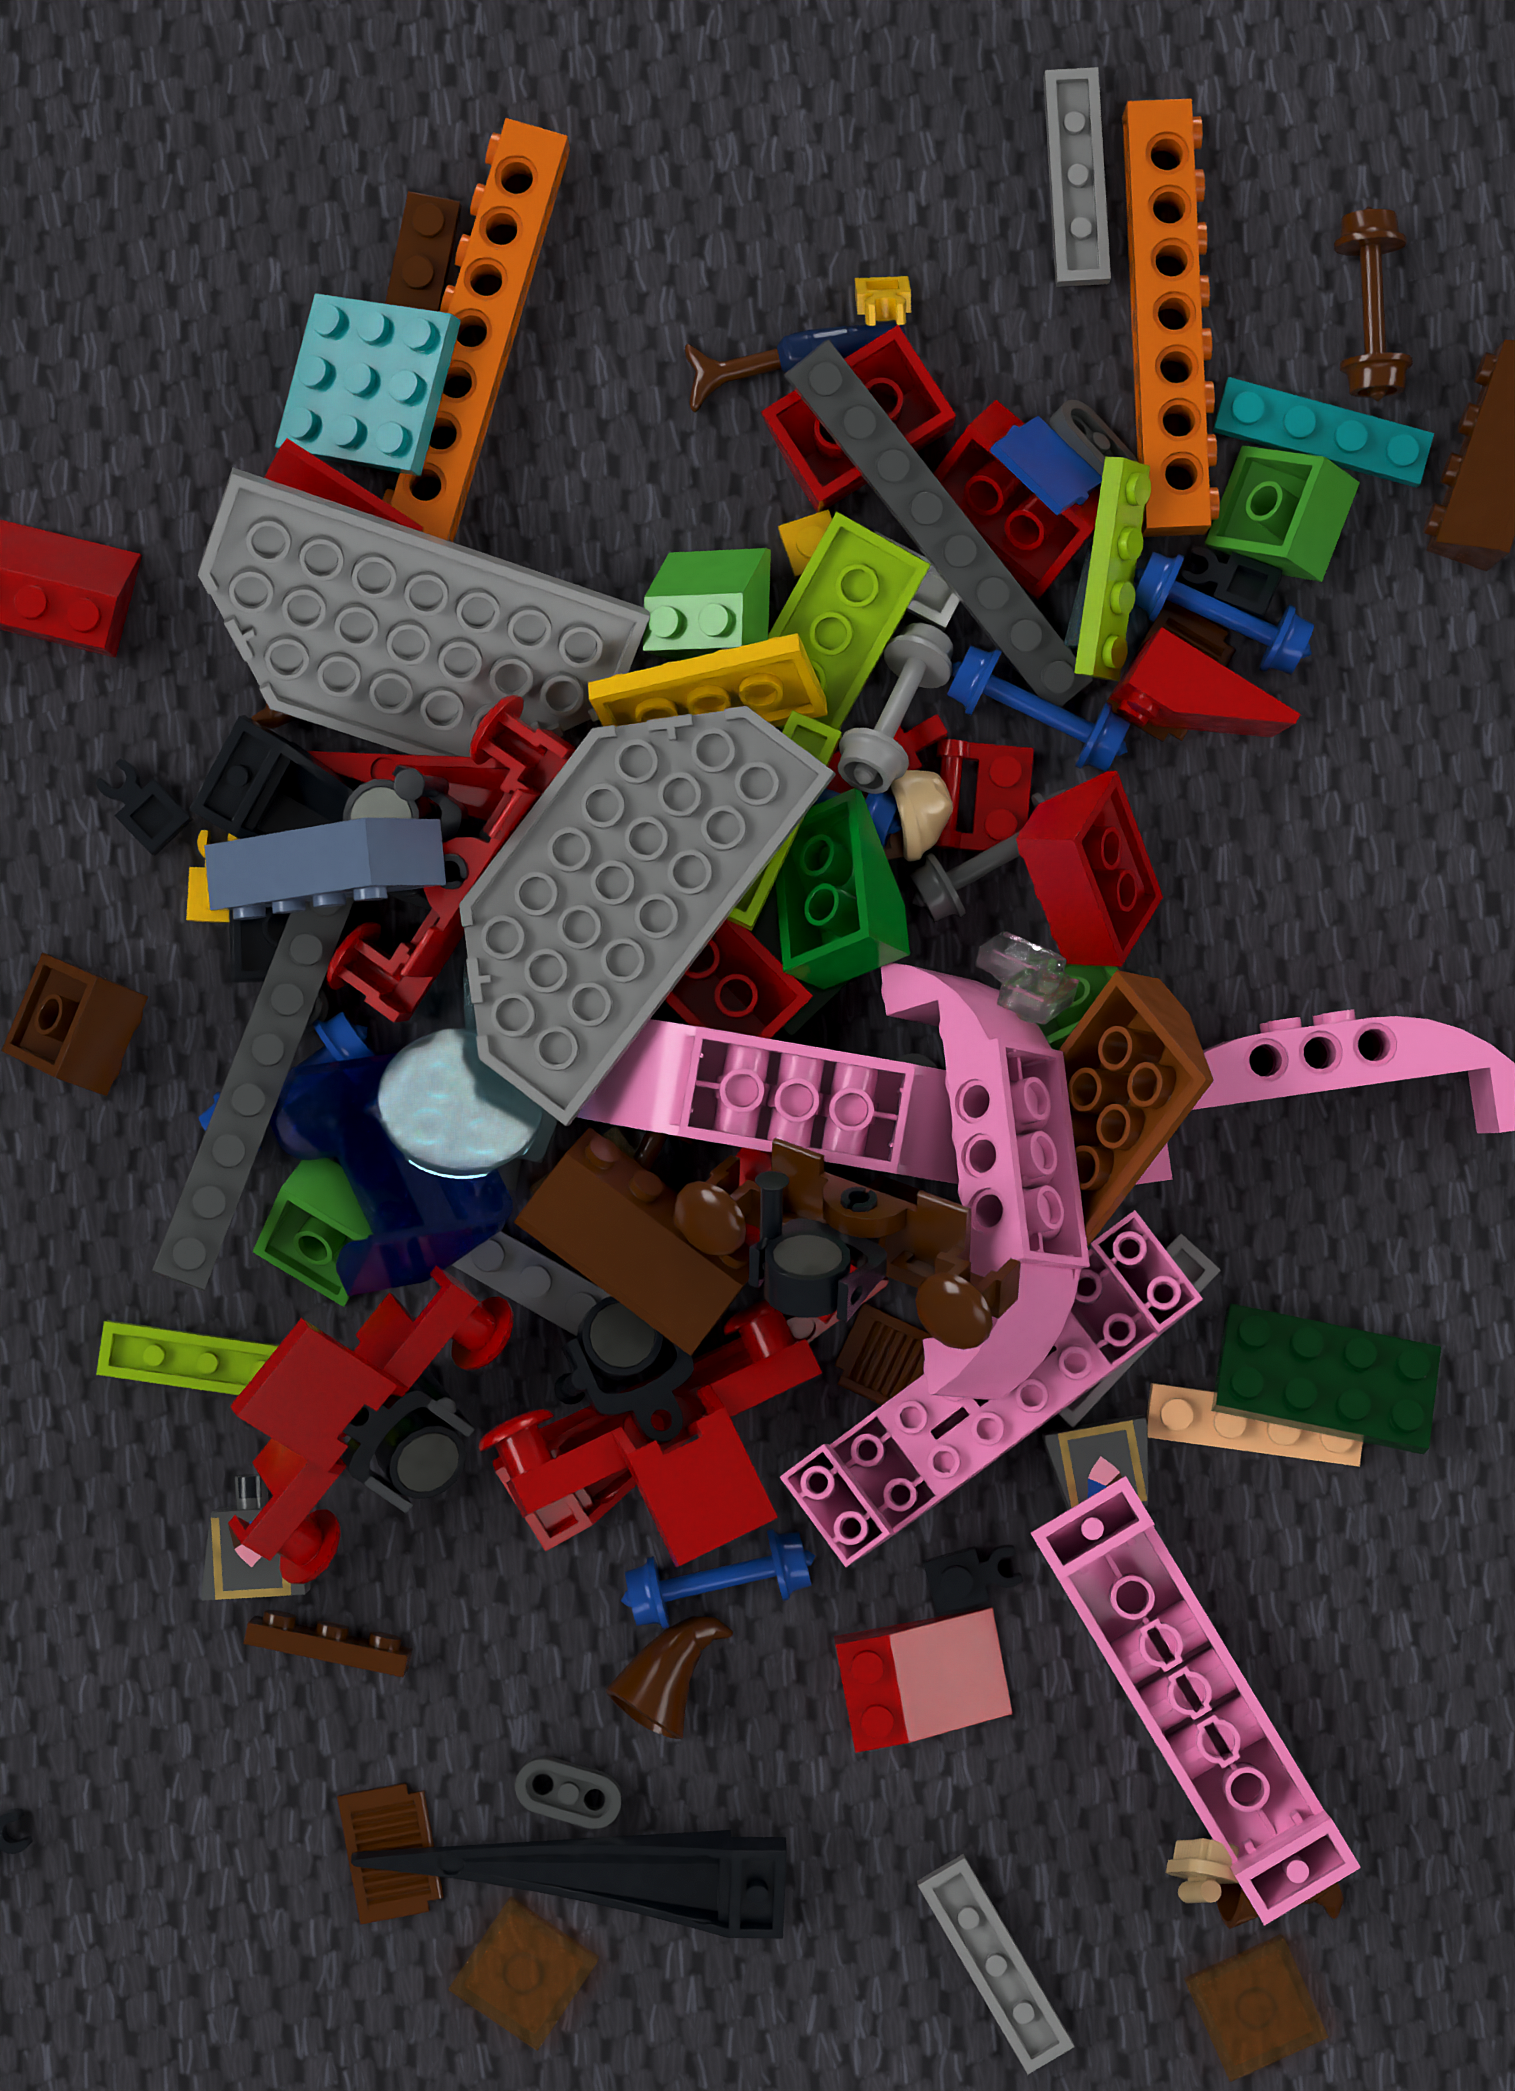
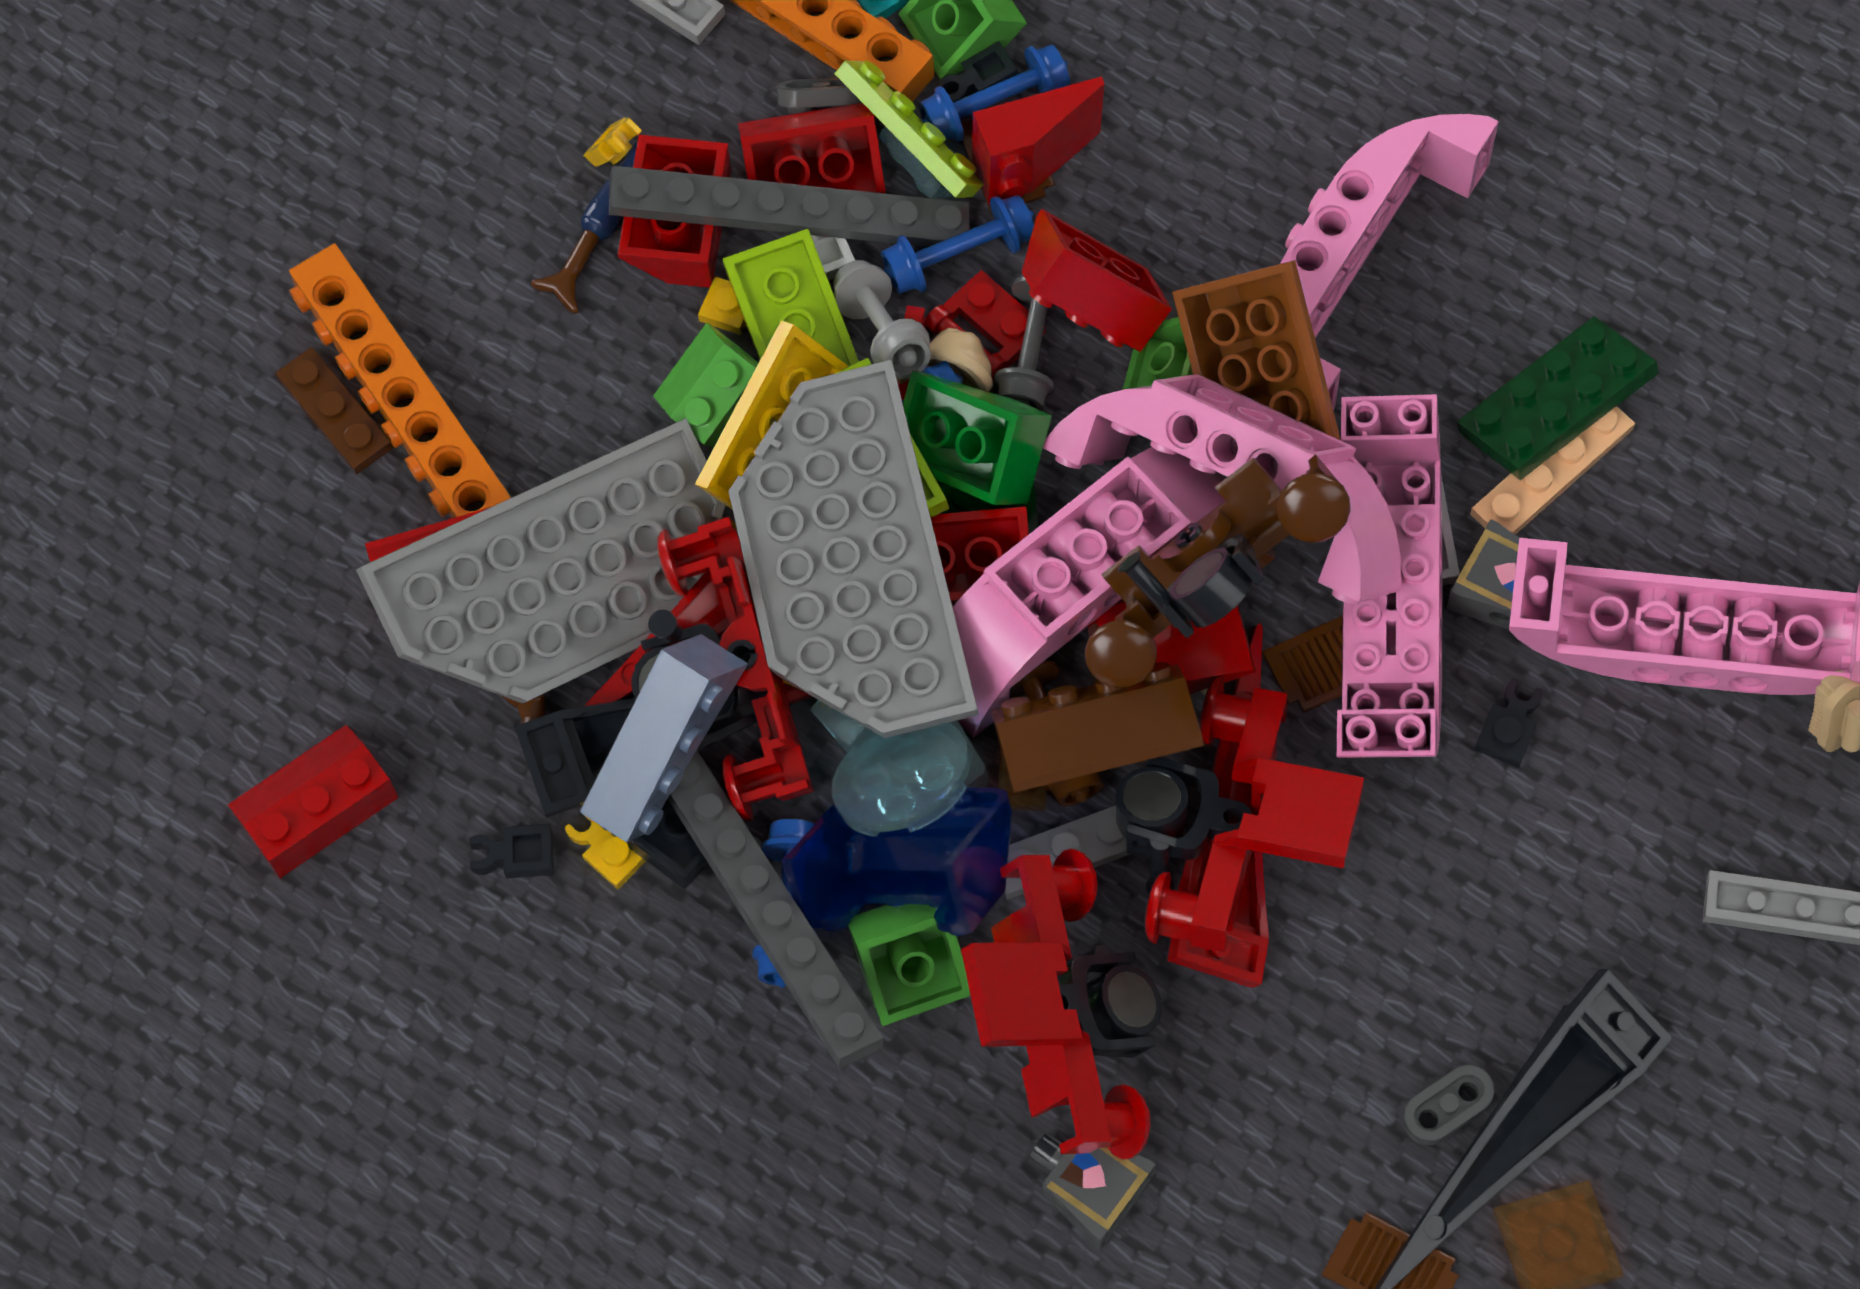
camera: 45 degrees left, 20 degrees down
reddish brown slope [1,952,148,1096] -> none
lime plate [96,1320,279,1395] -> none
reddish brown plate [243,1610,413,1677] -> none
teal plate [275,293,461,477] -> none
reddish brown hat [606,1616,733,1740] -> none
blue piece [621,1528,816,1629] -> none
slope [834,1607,1012,1753] -> none
clear plate [975,931,1079,1025] -> none
blue piece [989,416,1102,516] -> none

